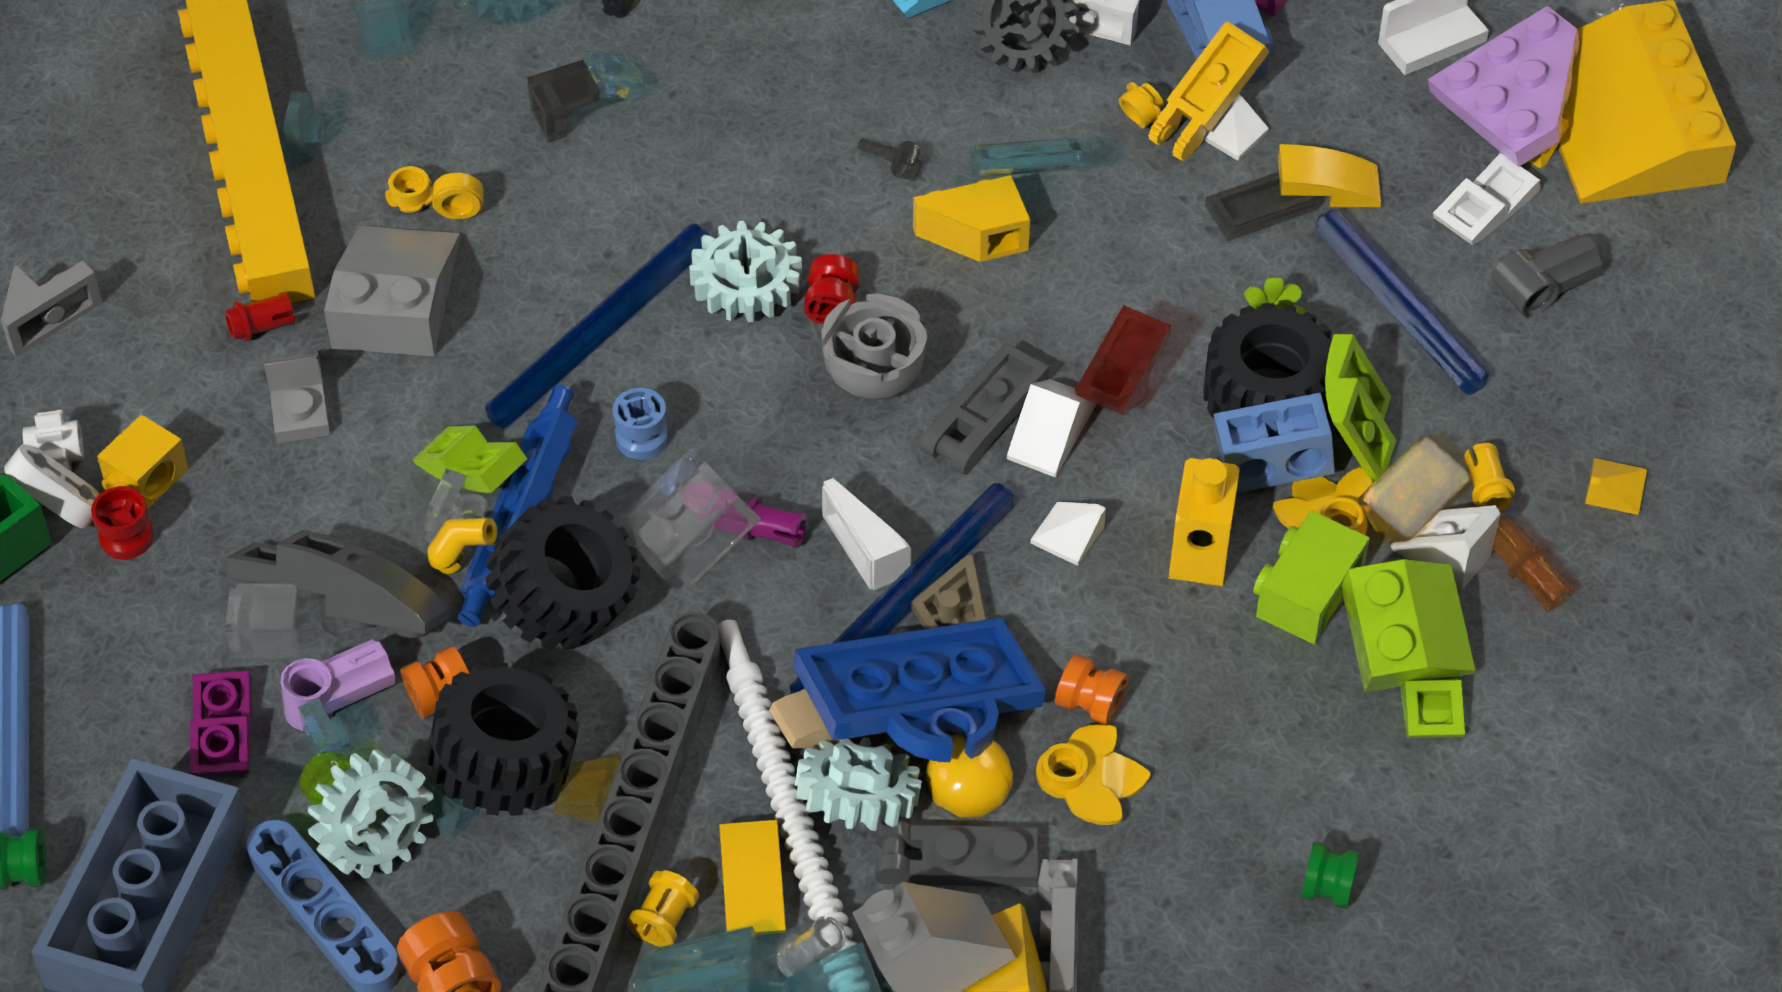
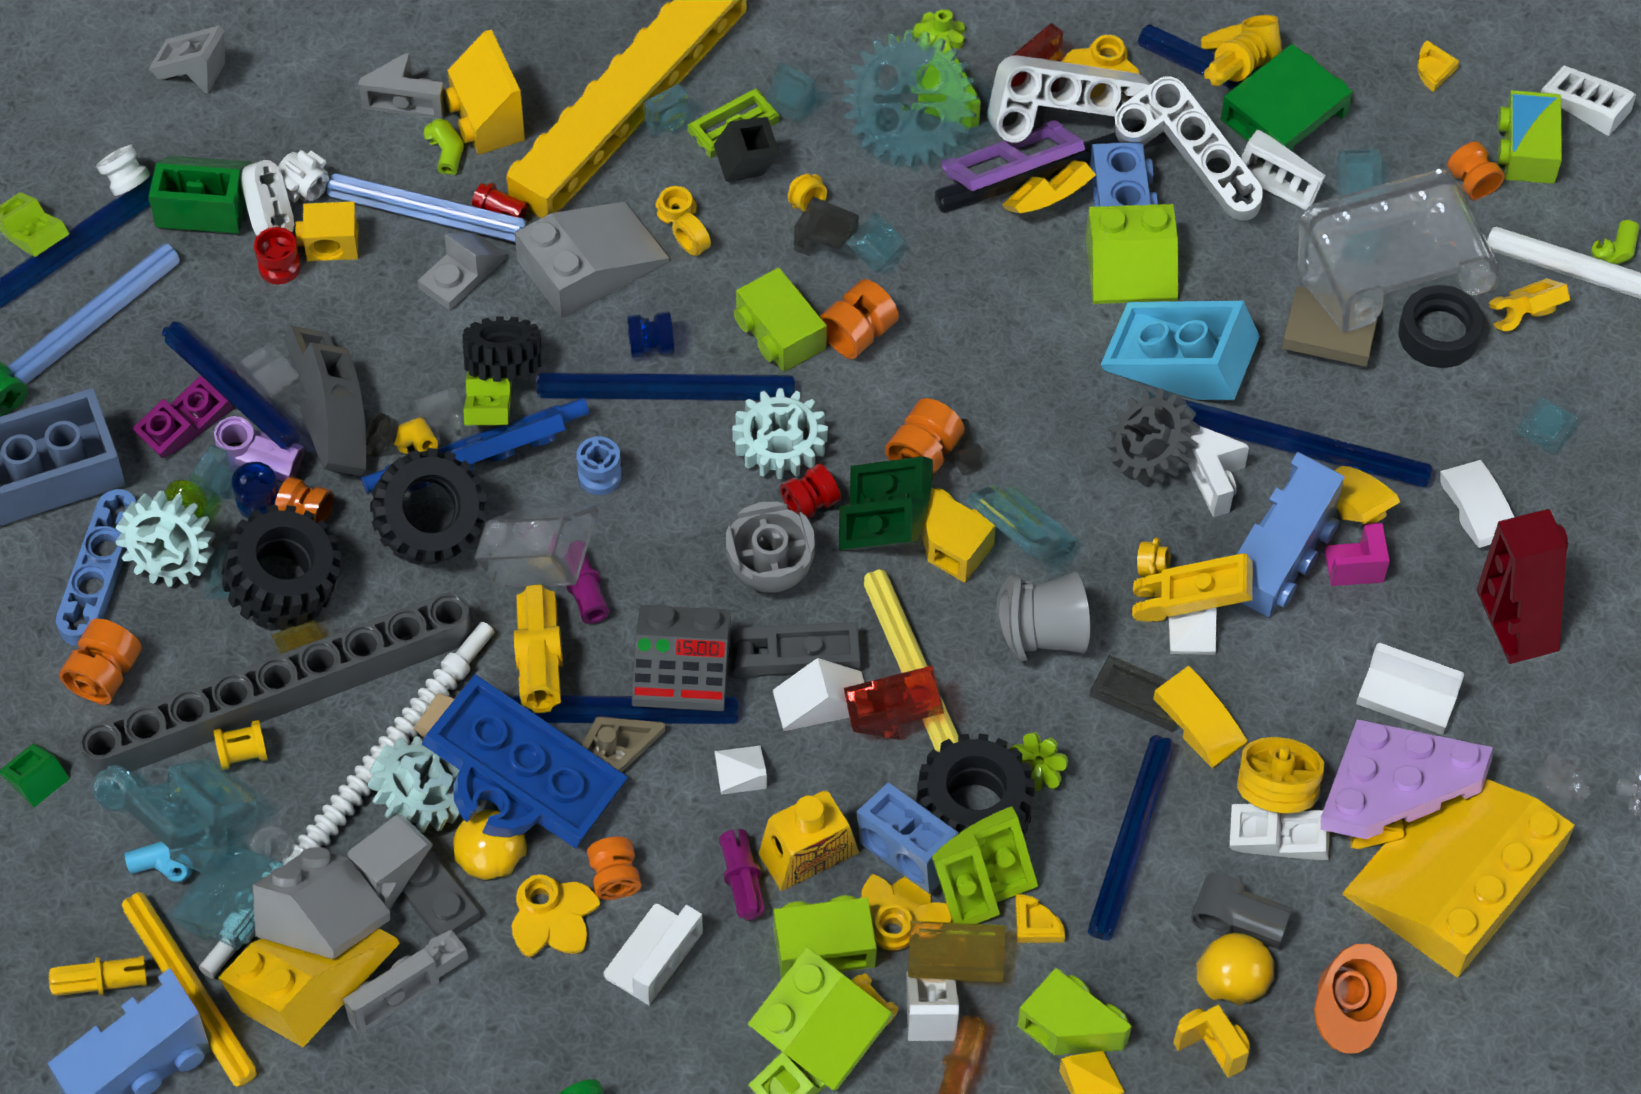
camera: 50 degrees right, 5 degrees up
yellow slope [719,820,786,937] -> none
white slope [822,478,911,590] -> none
yellow pin [1464,443,1515,512] -> none
none -> clear blue axle [162,321,300,450]
none -> clear blue wheel [231,462,279,519]
none -> medium blue axle [327,173,527,243]
none -> light grey slope [347,814,433,910]
none -> clear smoke tile [366,412,398,457]
none -> lime arm [423,119,464,175]
none -> yellow slope [444,29,525,155]
none -> black tyre [462,316,542,382]
none -> yellow piece [514,585,563,713]
none -> white panel [604,904,703,1006]
none -> clear blue wheel [627,311,675,358]
none -> dark grey slope [632,605,731,711]
none -> lime tile [687,88,779,159]
none -> pearl dark grey brick [713,117,780,182]
none -> magenta axle [719,829,765,921]
none -> lime brick [734,267,827,372]
none -> yellow plate [788,173,827,213]
none -> orange wheel [819,279,899,359]
none -> dark green slope [839,456,933,551]
none -> light yellow axle [864,569,959,752]
none -> orange wheel [885,398,965,478]
none -> light grey hat [996,571,1090,662]
none -> yellow tile [1015,894,1065,943]
none -> lime slope [1017,968,1132,1055]
none -> yellow bracket [1173,1004,1250,1078]
none -> yellow hair [1196,933,1274,1006]
none -> yellow wheel [1237,737,1324,814]
none -> orange piece [1314,944,1397,1054]

